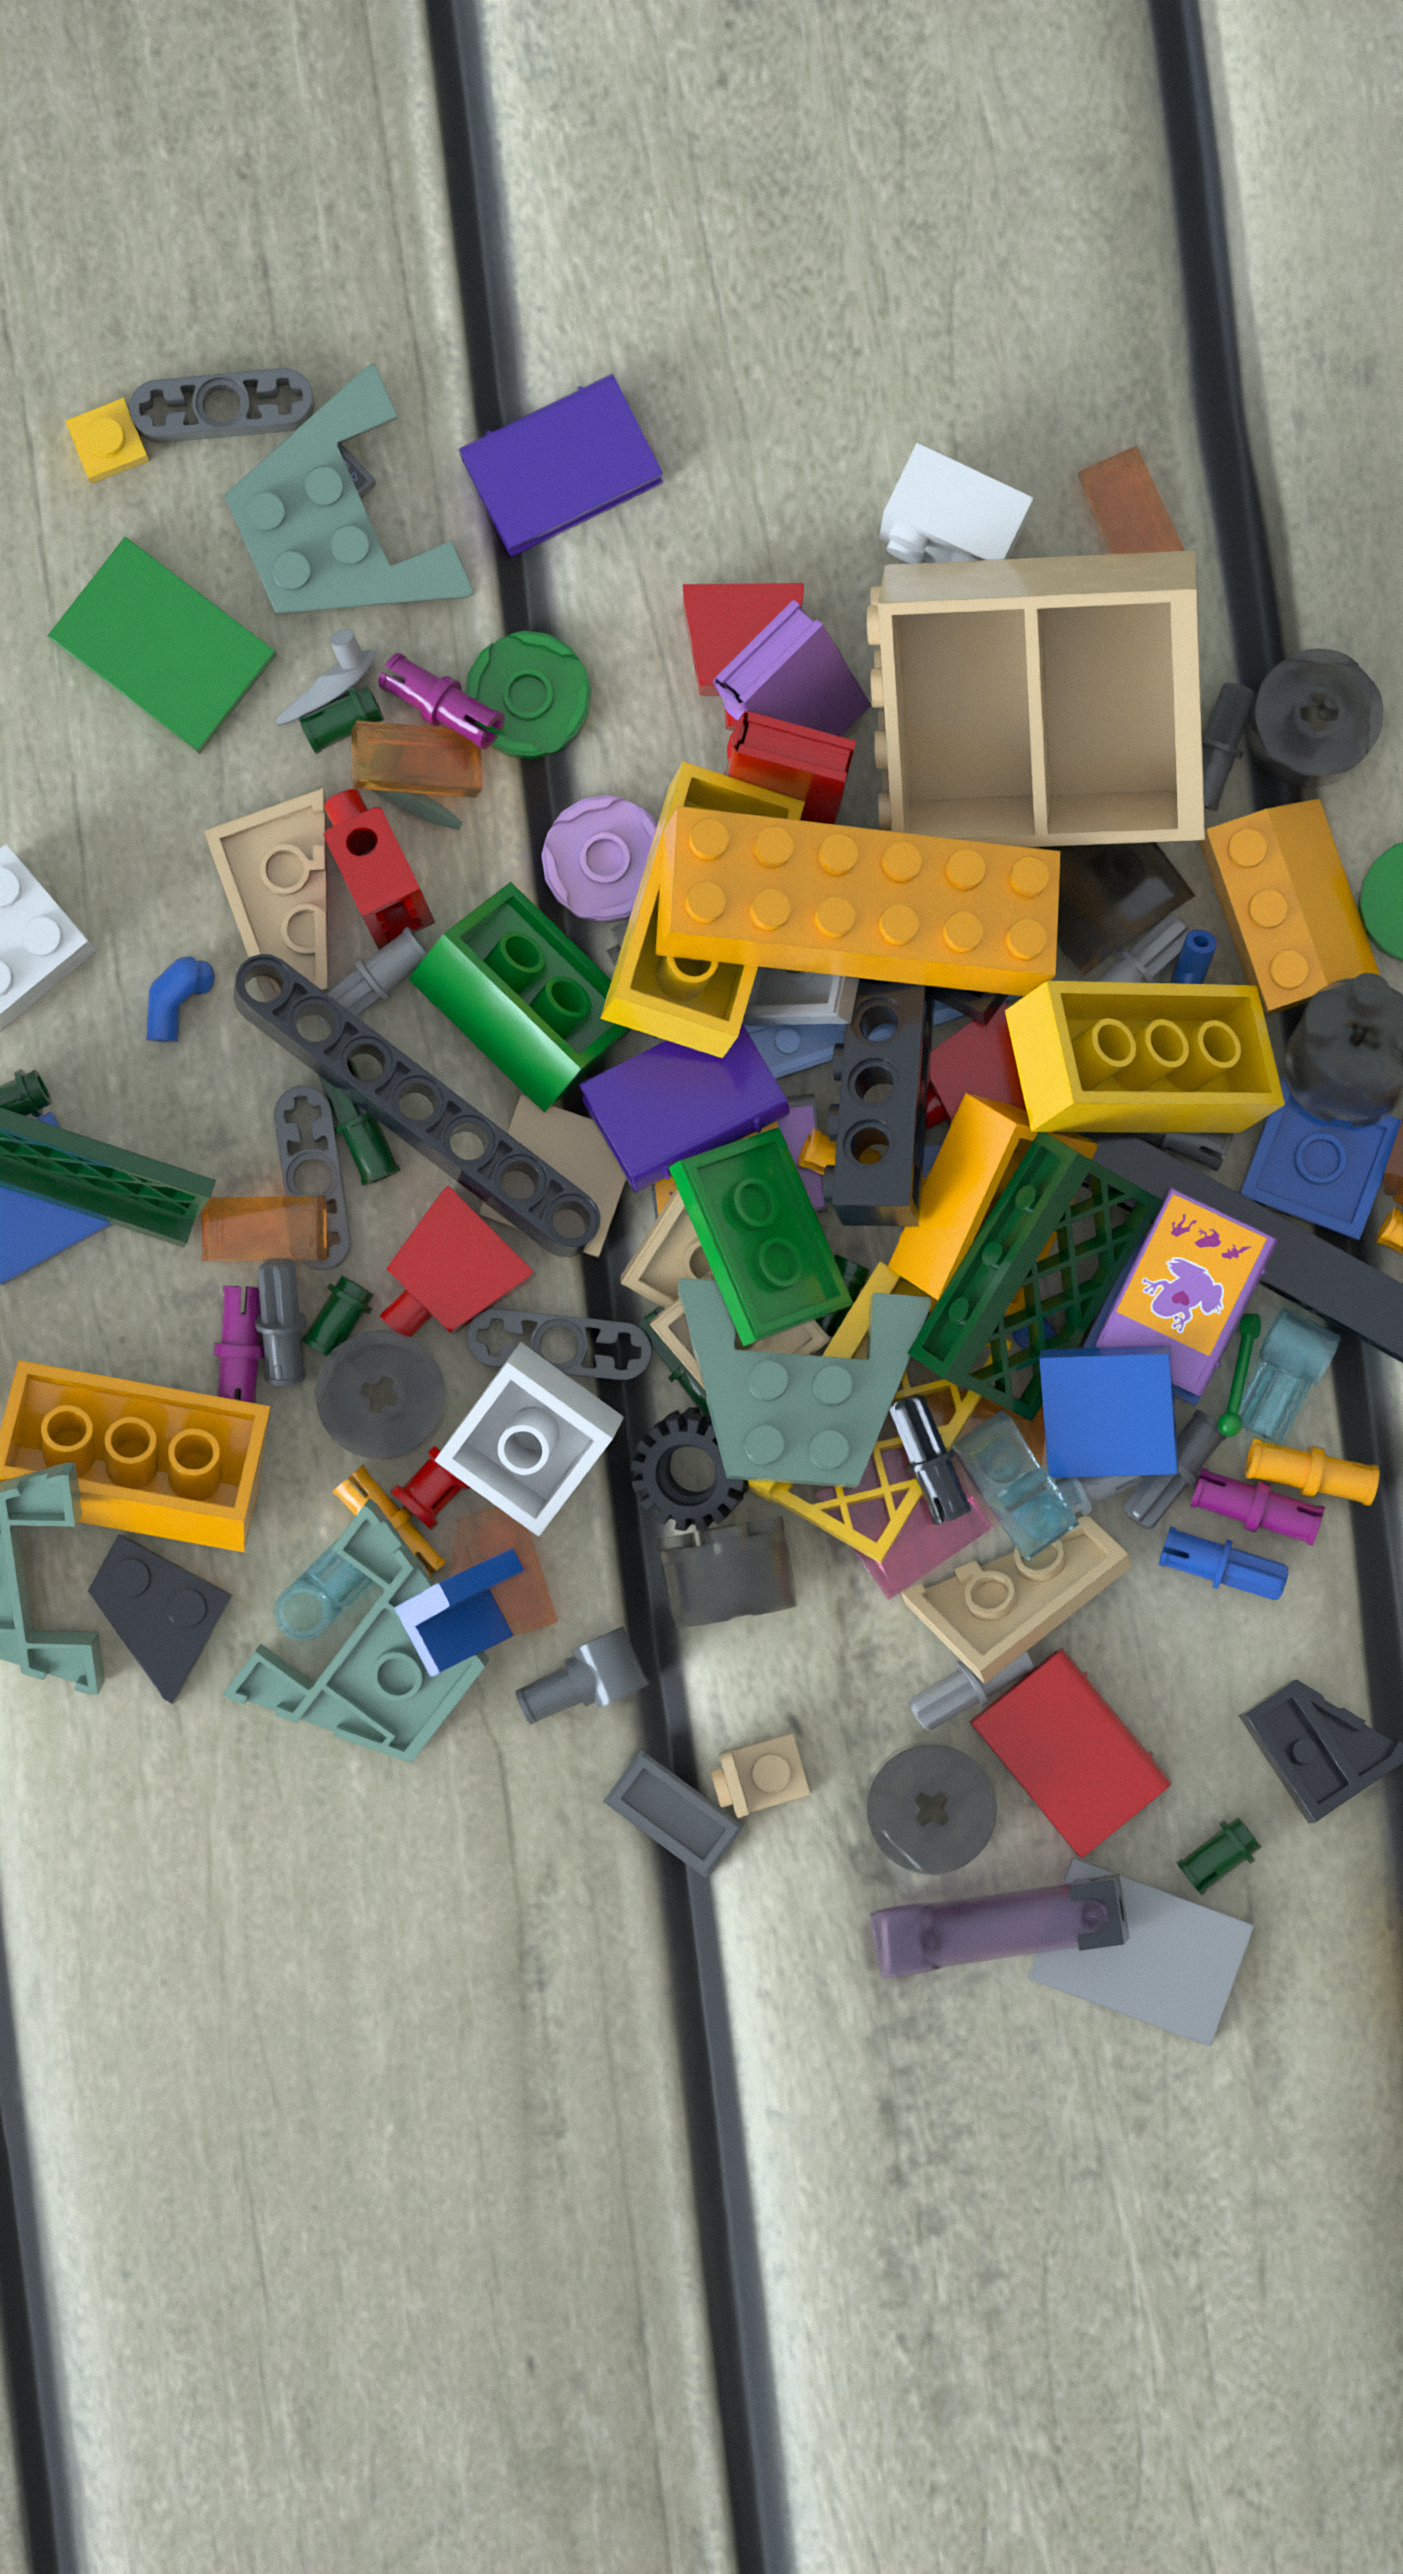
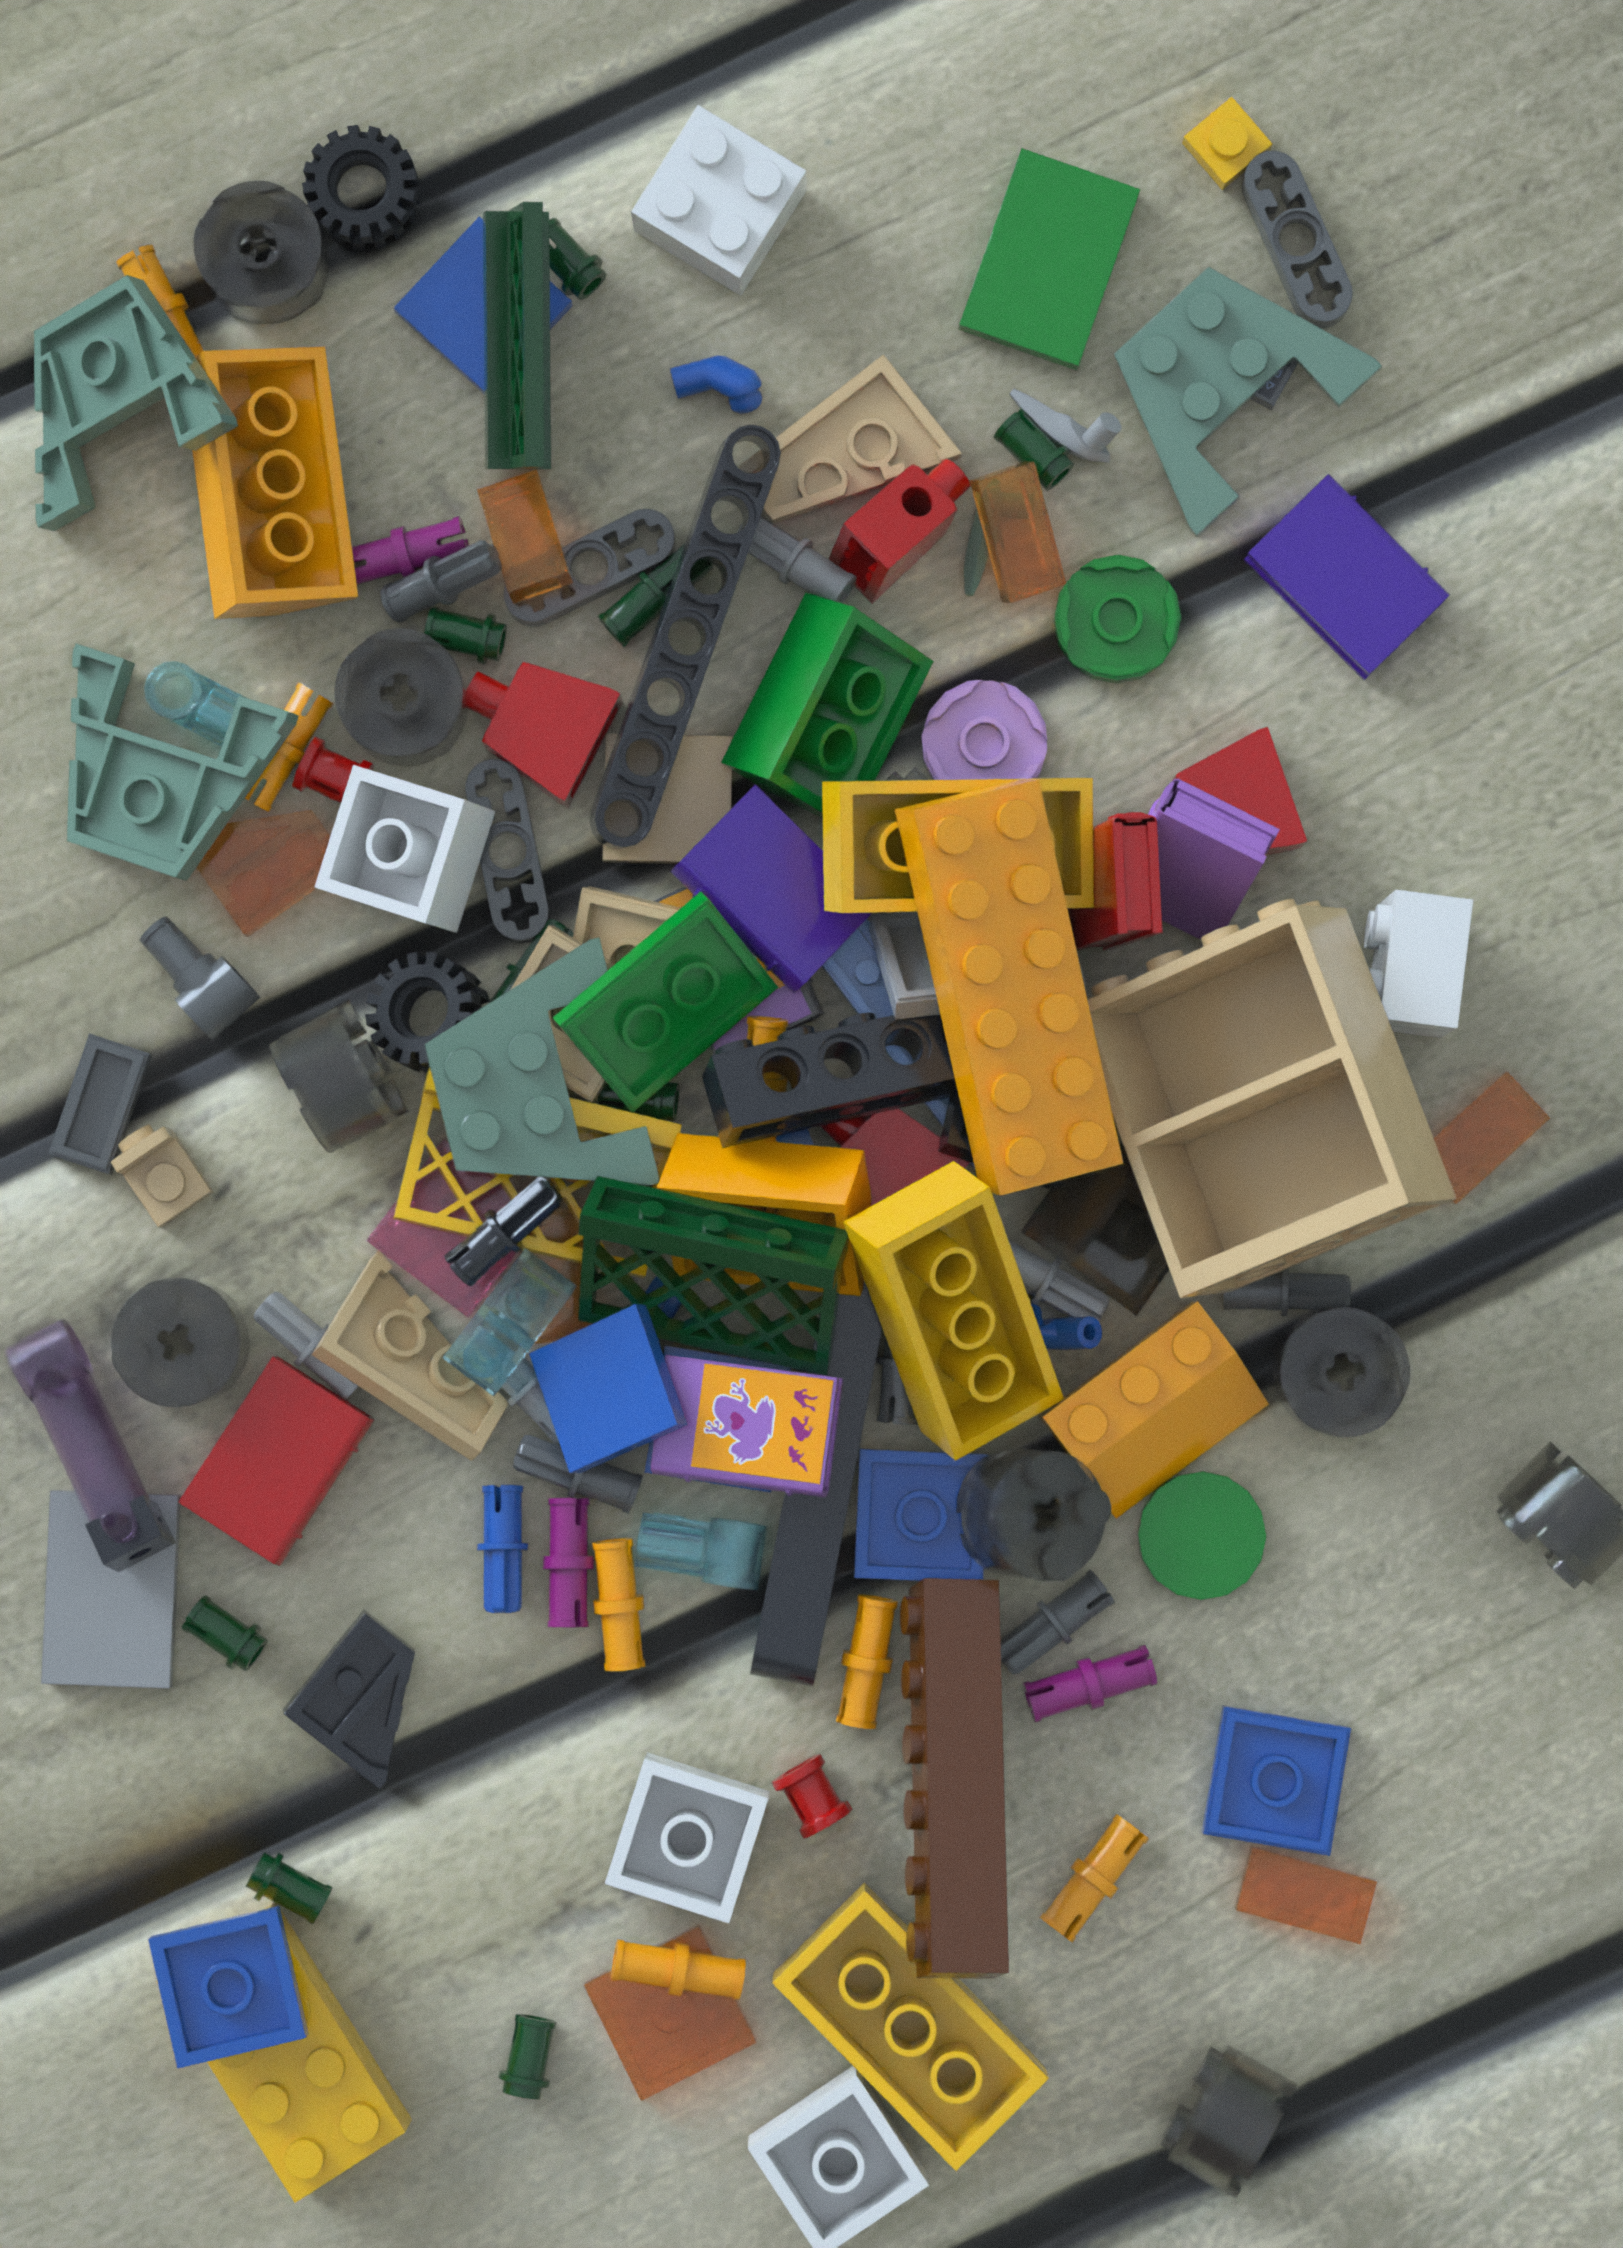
camera: 75 degrees right, 0 degrees up
black wing [88,1534,233,1704] -> none
magenta pin [378,653,505,749] -> none
blue panel [395,1548,525,1677] -> none
green hinge [1217,1313,1261,1437] -> none

